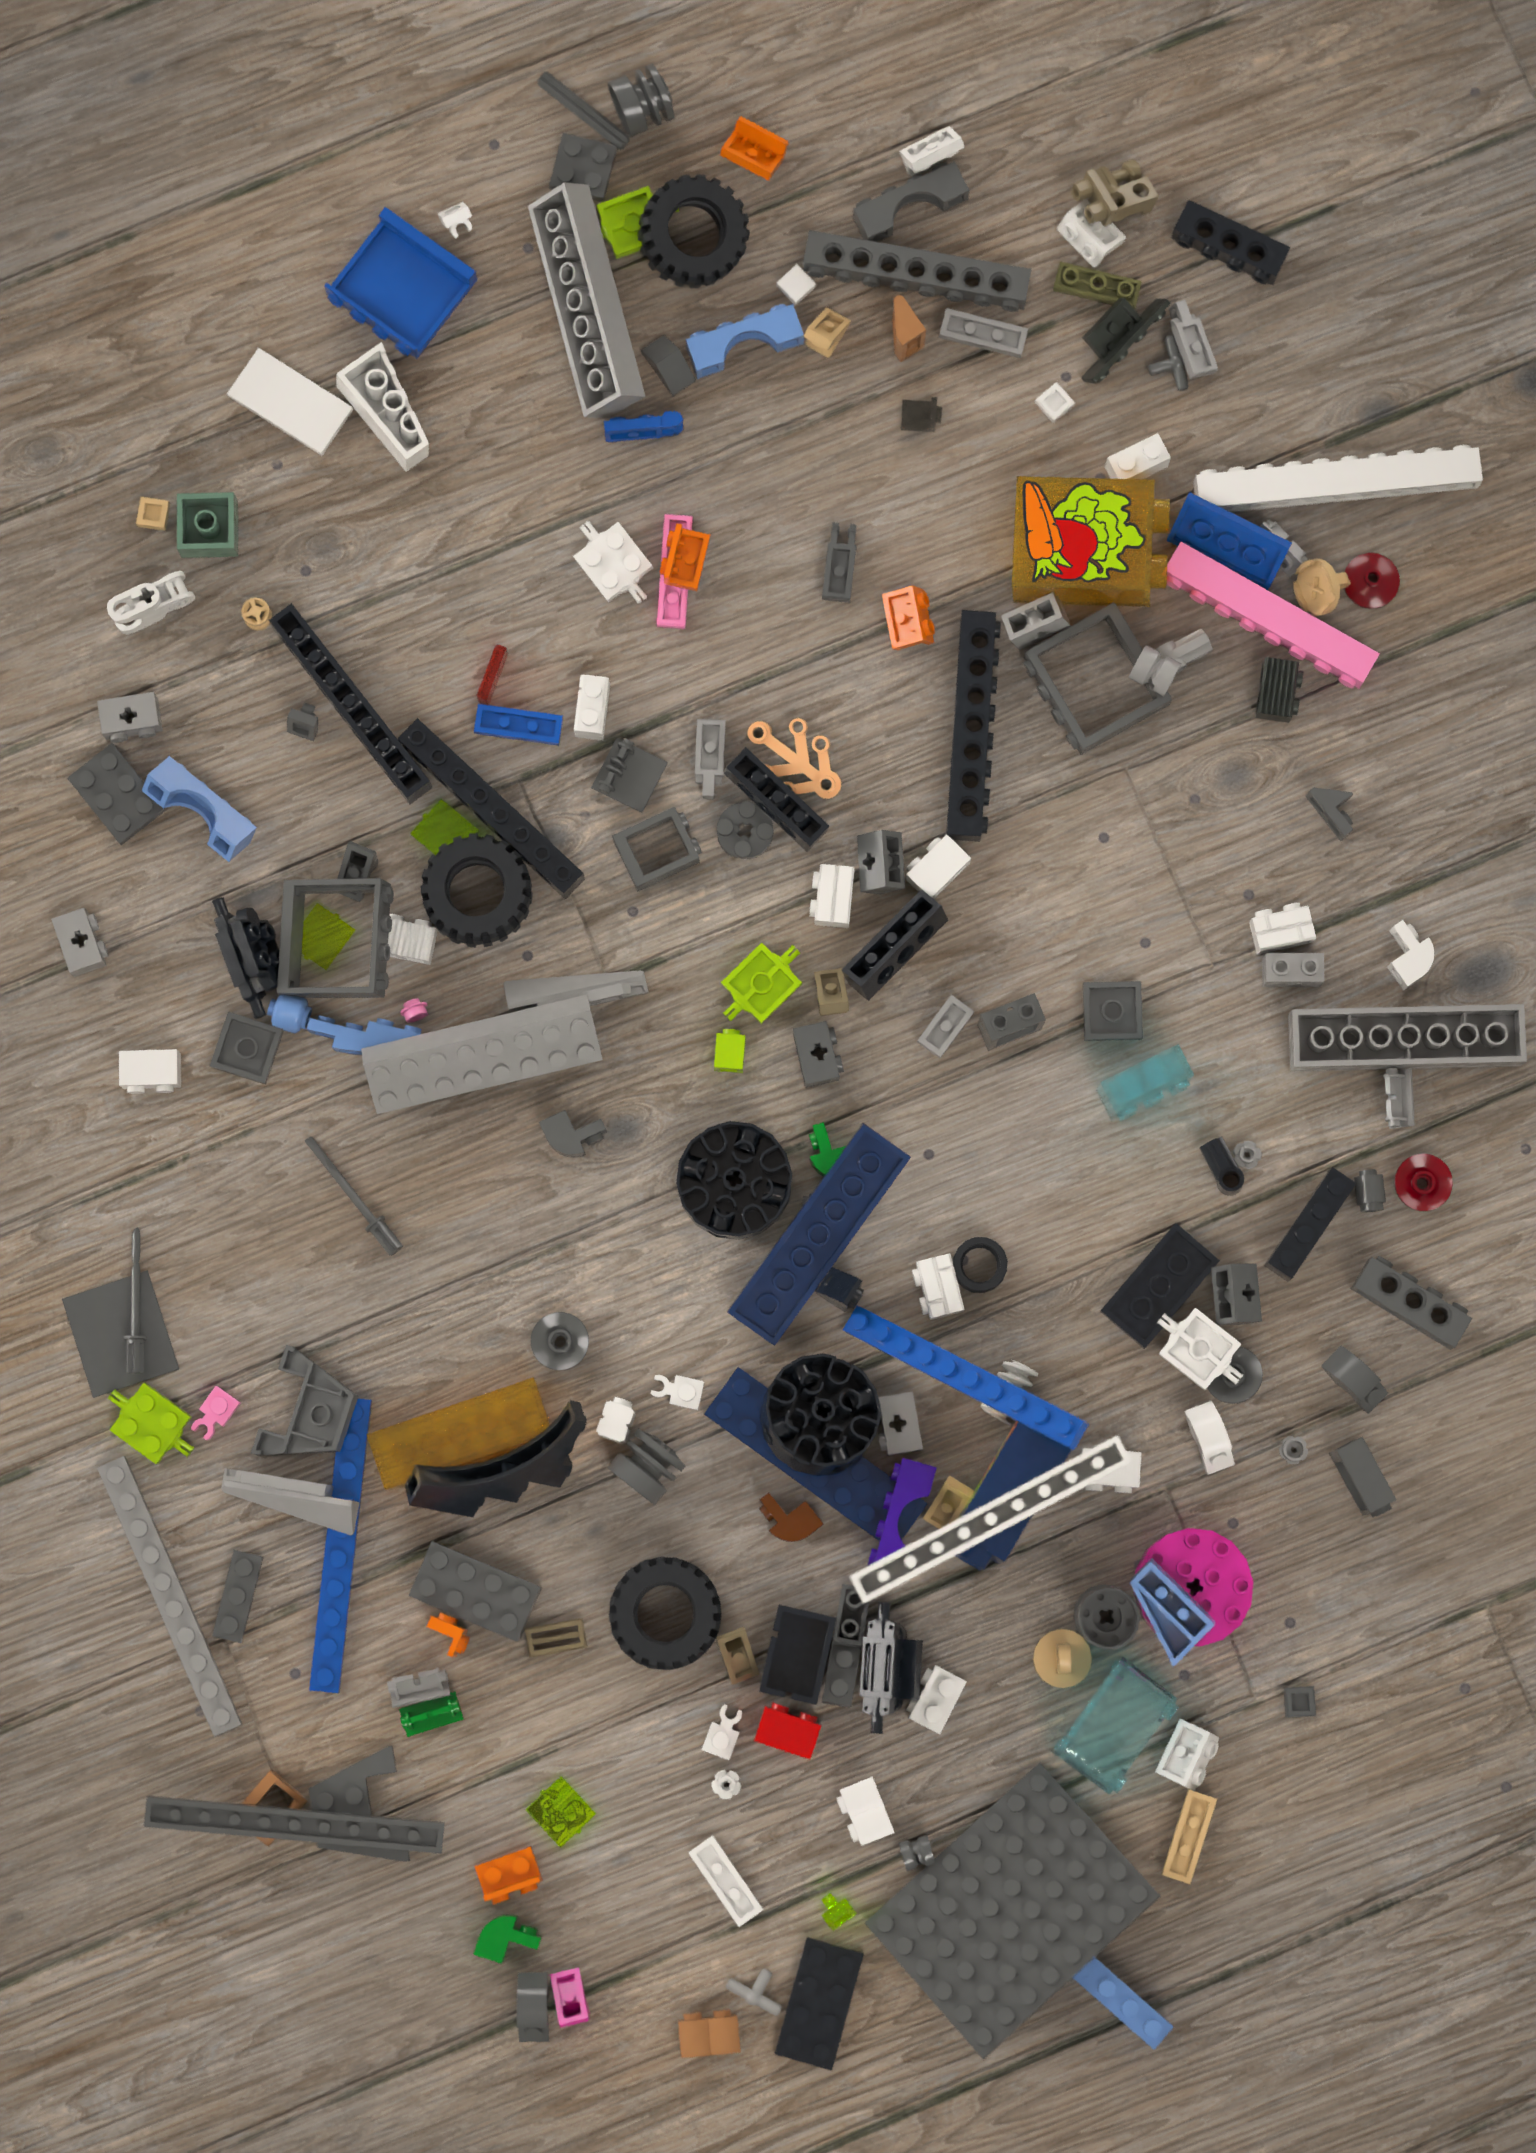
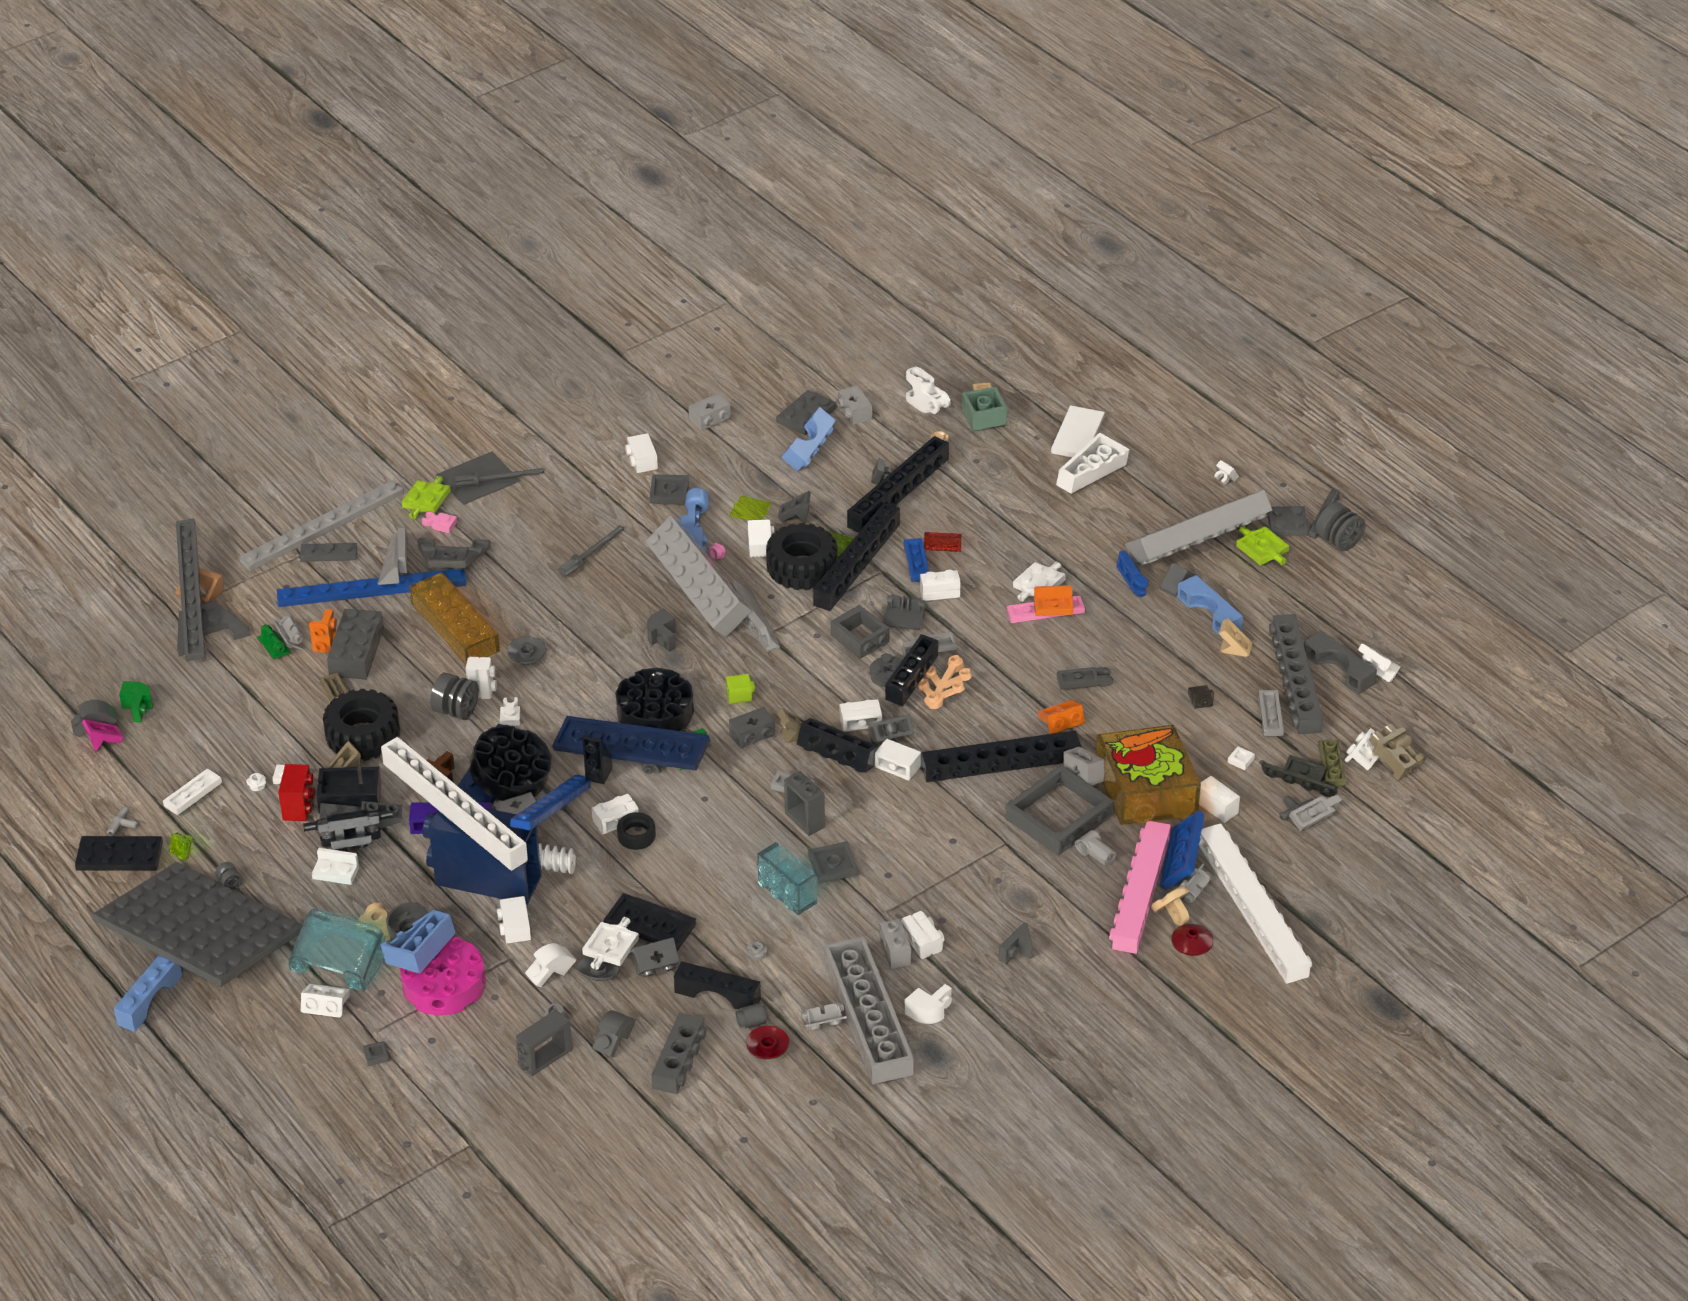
camera: 75 degrees right, 40 degrees down
black piece [212,897,280,1019] -> none
dark grey window [277,878,394,998] -> none
blue panel [324,207,477,359] -> none
black arch [404,1400,587,1518] -> none
orange bracket [475,1846,543,1904] -> none
clear neon green piece [526,1776,596,1848] -> none
black tyre [638,174,750,288] -> none
medium nougat brick [678,2009,741,2058] -> none
orange bracket [720,116,789,181] -> none
lime plate [721,942,802,1024] -> none
white tile [776,264,816,305] -> none
white brick [836,1777,895,1846] -> none
medium nougat tile [892,295,926,362] -> none
light grey wheel [1128,645,1182,697] -> none
tan plate [1161,1789,1217,1884] -> none
black brick [1171,199,1290,285] -> none
black piece [1199,1136,1244,1196] -> none
pearl dark grey brick [1255,657,1303,723] -> none

